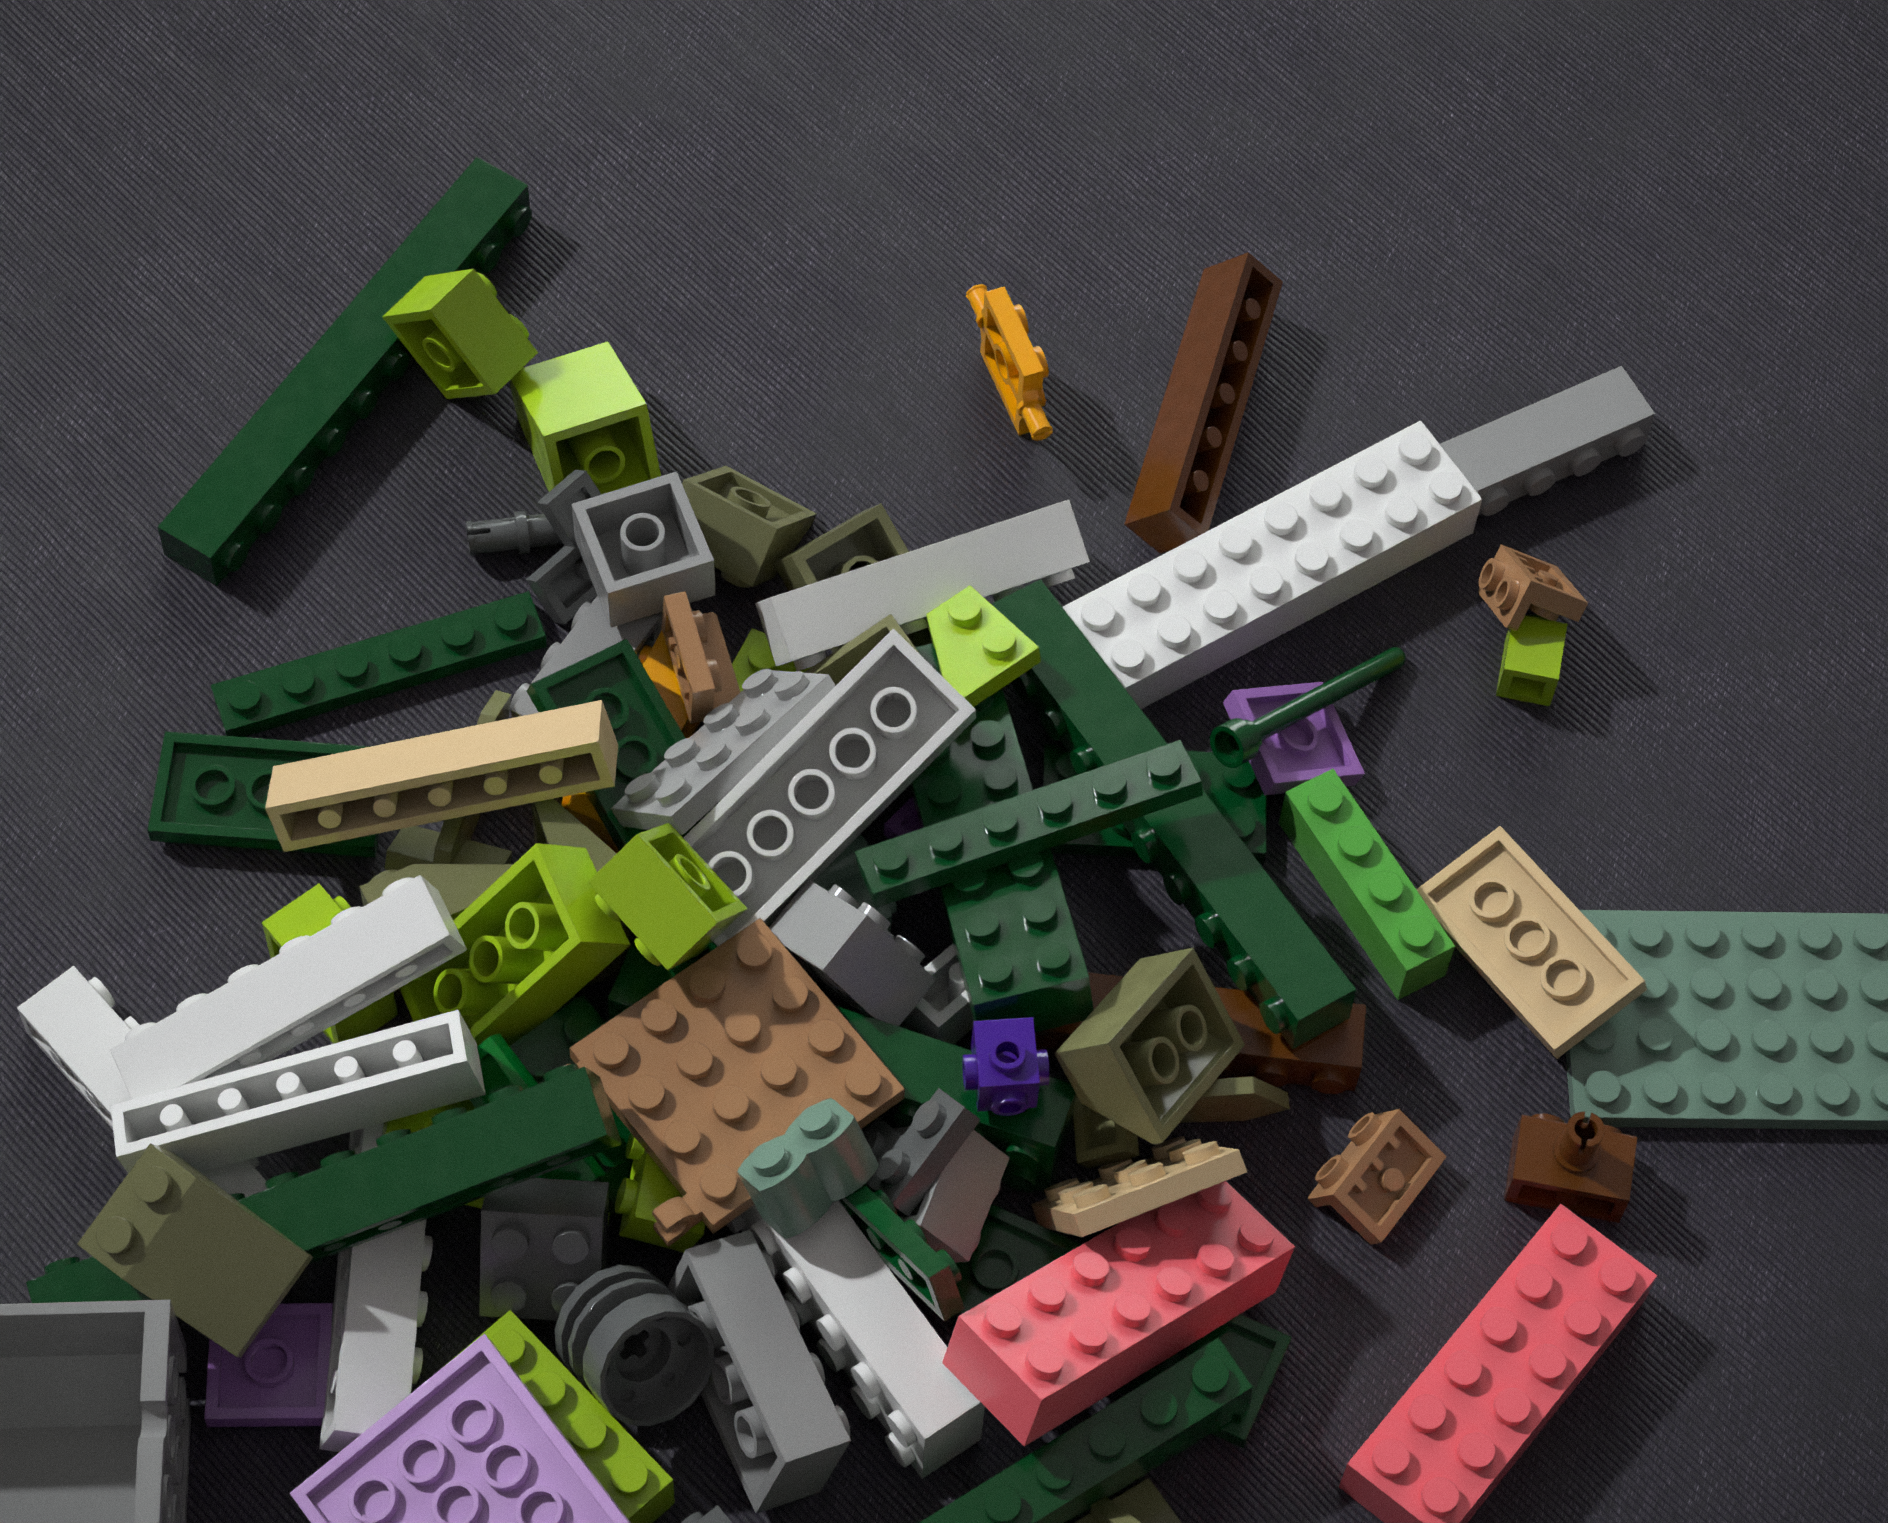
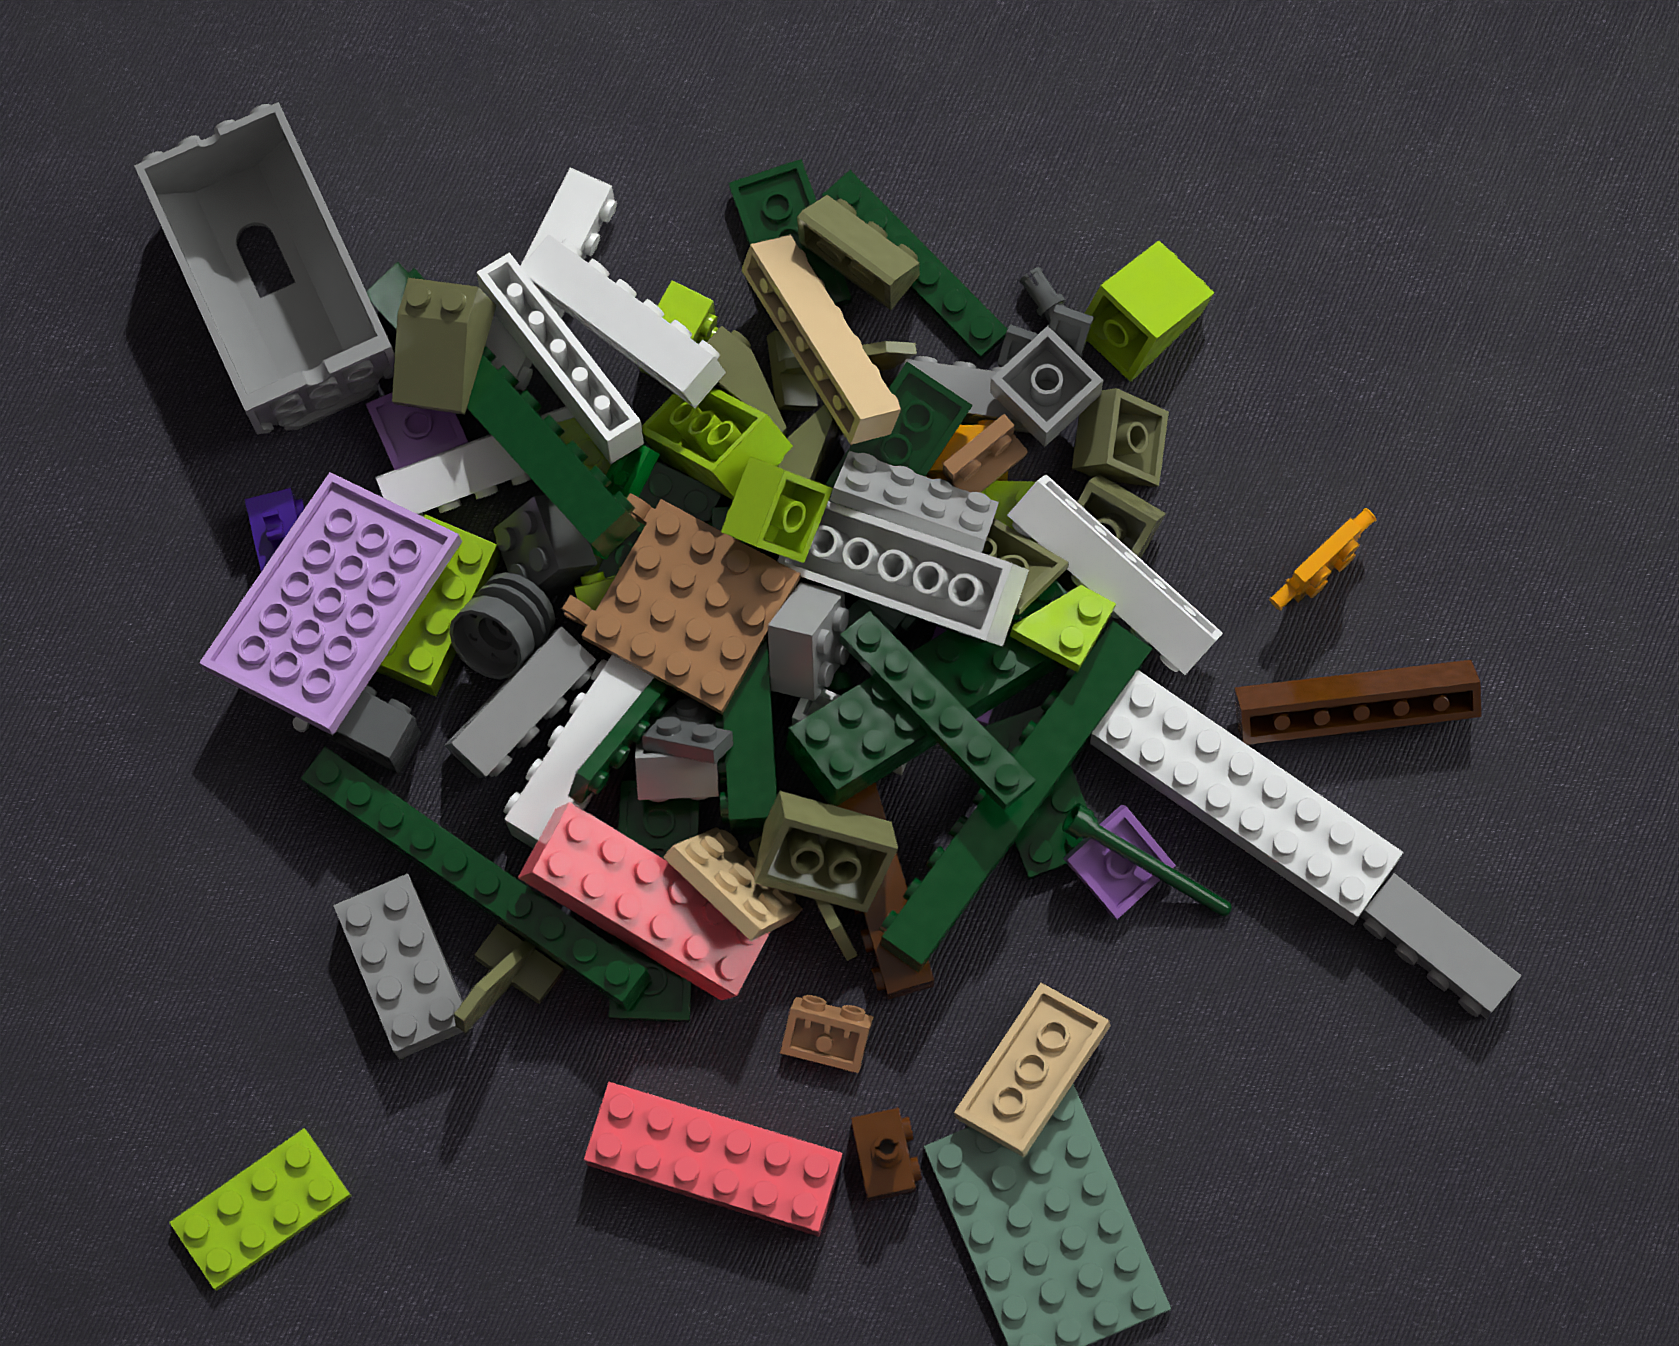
camera: 75 degrees right, 15 degrees up
dark green brick [157,157,532,586] -> none
lime brick [382,269,538,399] -> none
sand green brick [737,1098,879,1239] -> none
dark purple brick [962,1017,1049,1116] -> none
bright green brick [1279,769,1455,1000] -> none
medium nougat bracket [1478,544,1588,631] -> none
lime brick [1496,614,1567,706] -> none
none -> olive slope [797,195,920,310]

